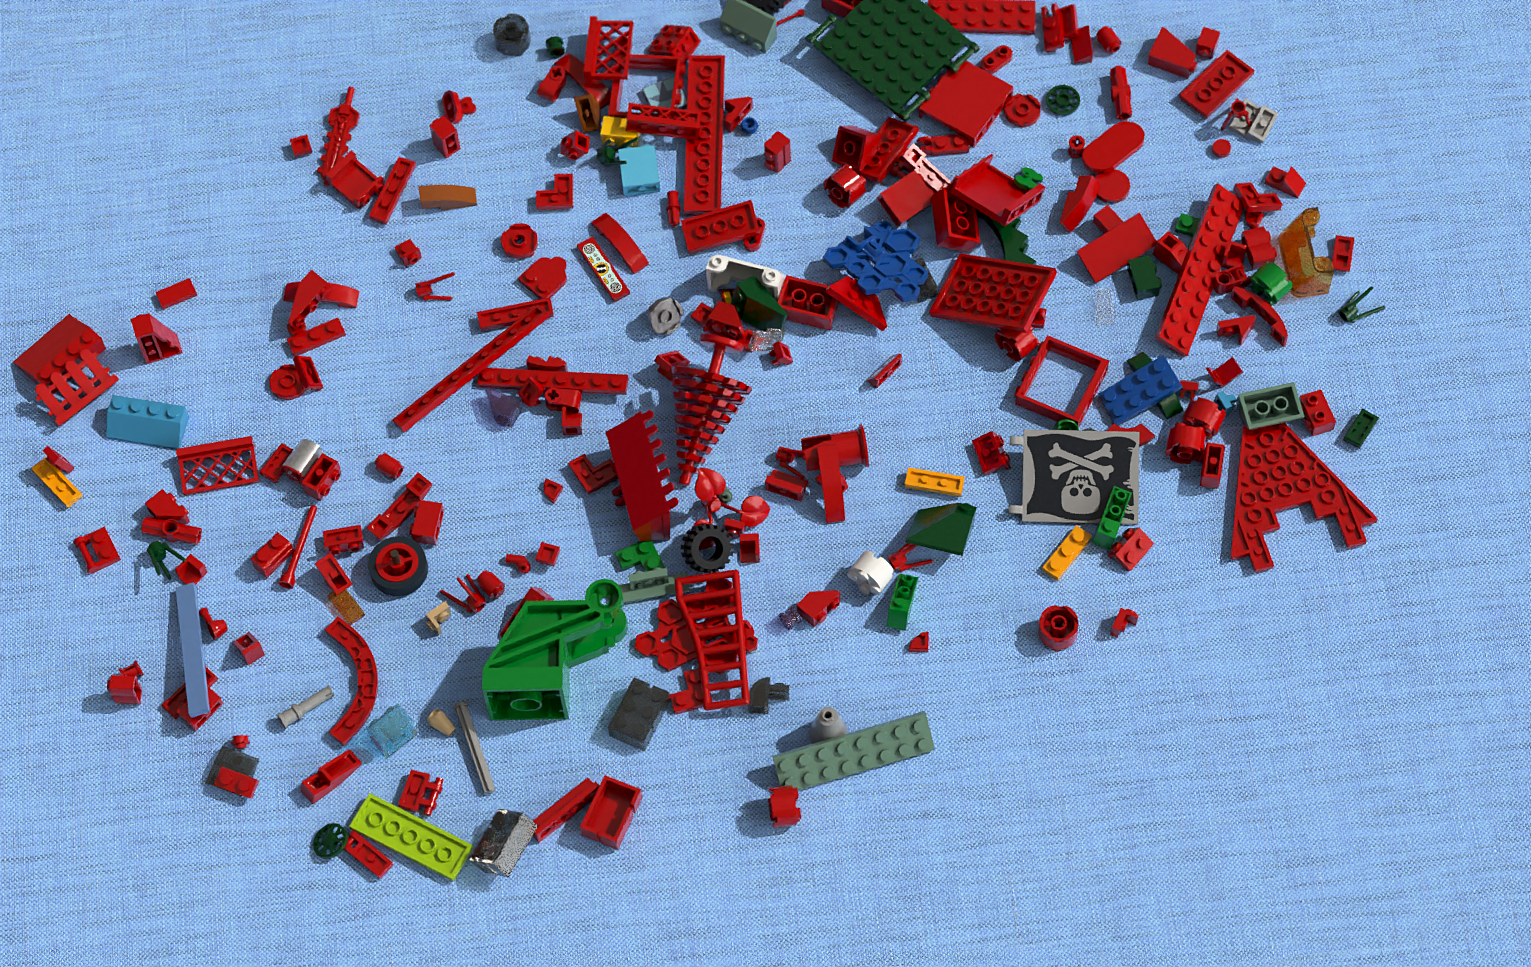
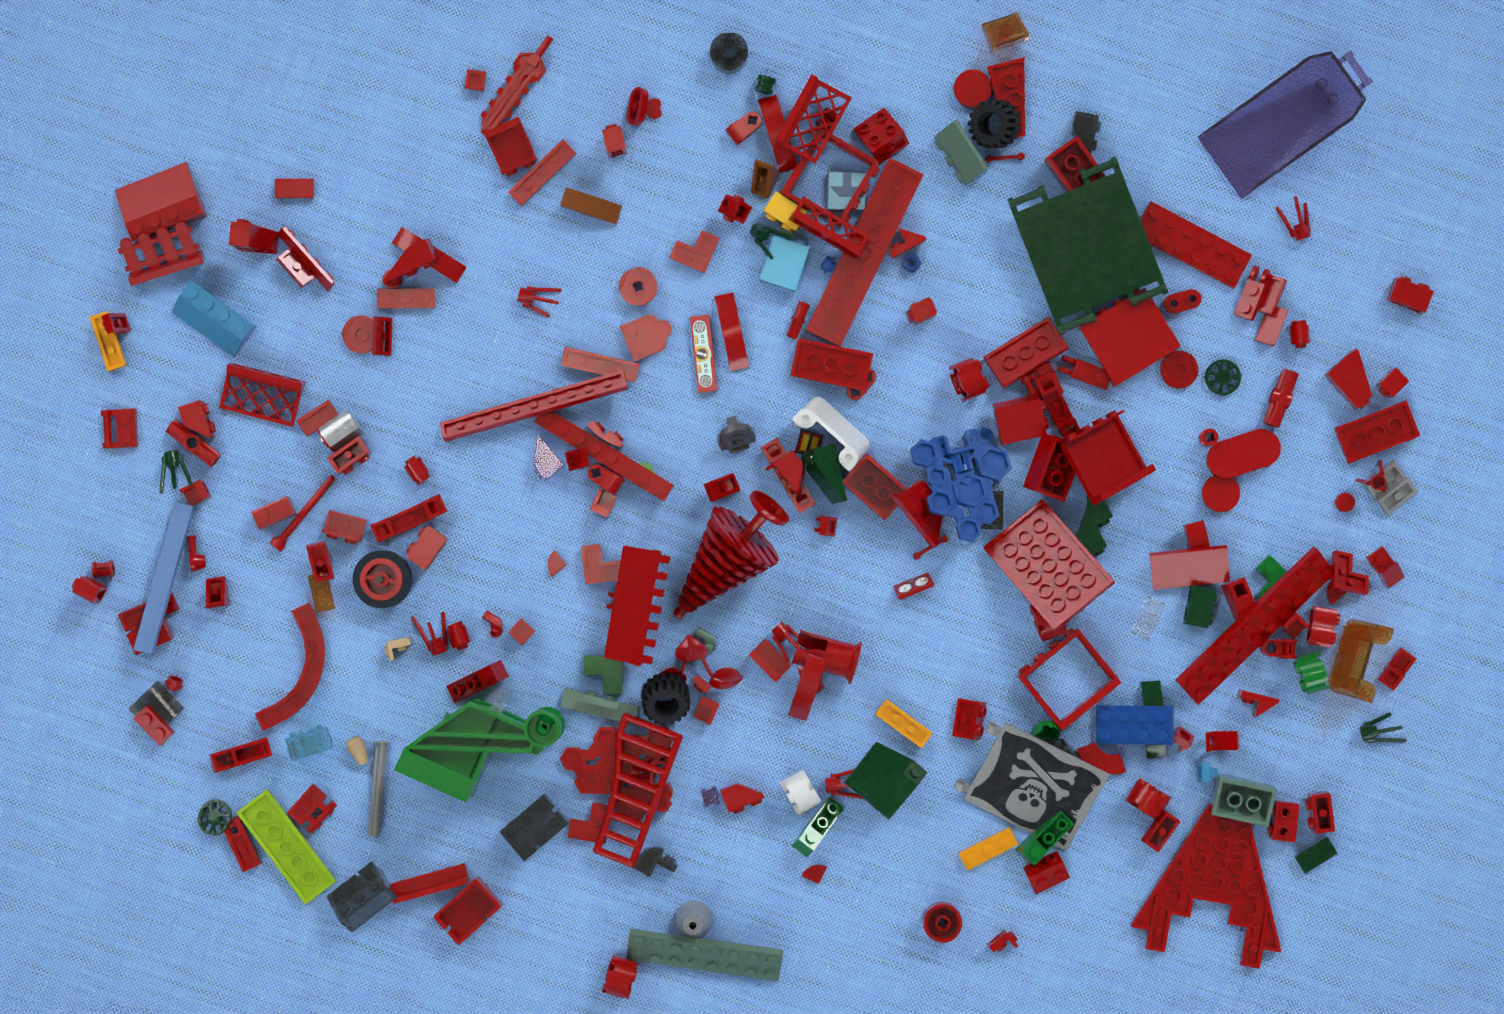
camera: 20 degrees right, 25 degrees up
light grey pin [276,685,335,729] -> none
red bracket [394,239,422,266] -> none
clear slope [748,328,786,351] -> none
red slope [832,125,880,171] -> none
green piece [1014,167,1043,190] -> none
red slope [1060,175,1100,233] -> none
red brick [1182,397,1226,440] -> none
red slope [1231,287,1288,347] -> none
none -> bracket [276,226,335,292]
none -> blue plate [820,255,836,274]
none -> red hinge [913,535,948,560]
none -> red brick [1305,791,1335,834]

